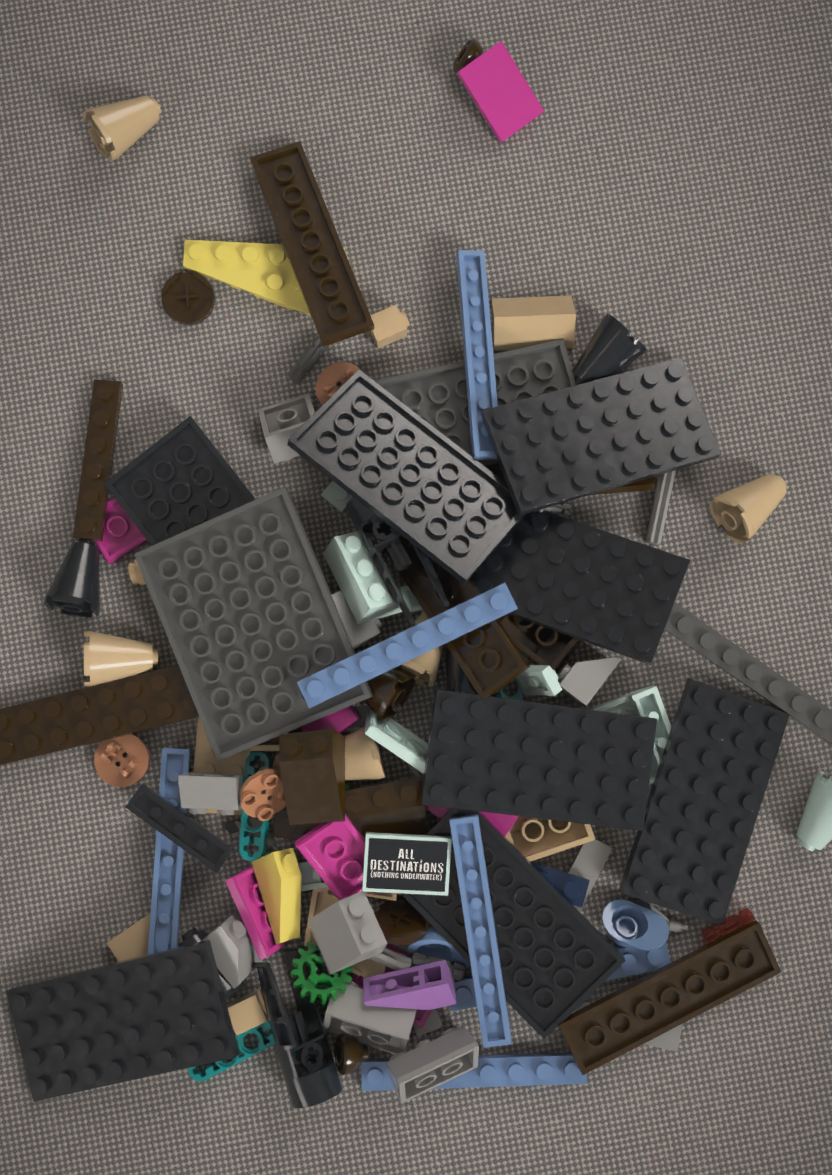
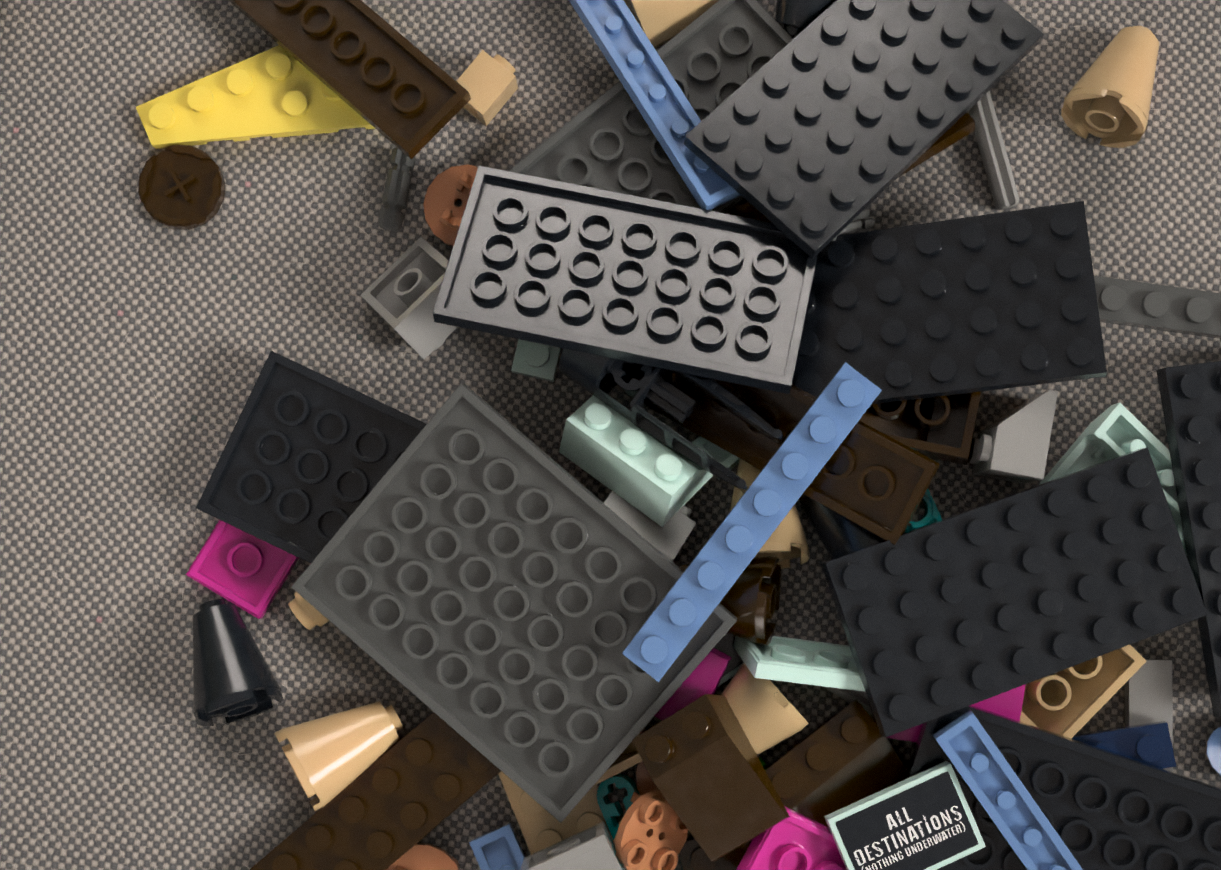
camera: 25 degrees left, 0 degrees up
dark brown plate [73,379,123,542] -> none
light aqua plate [516,665,562,696] -> none

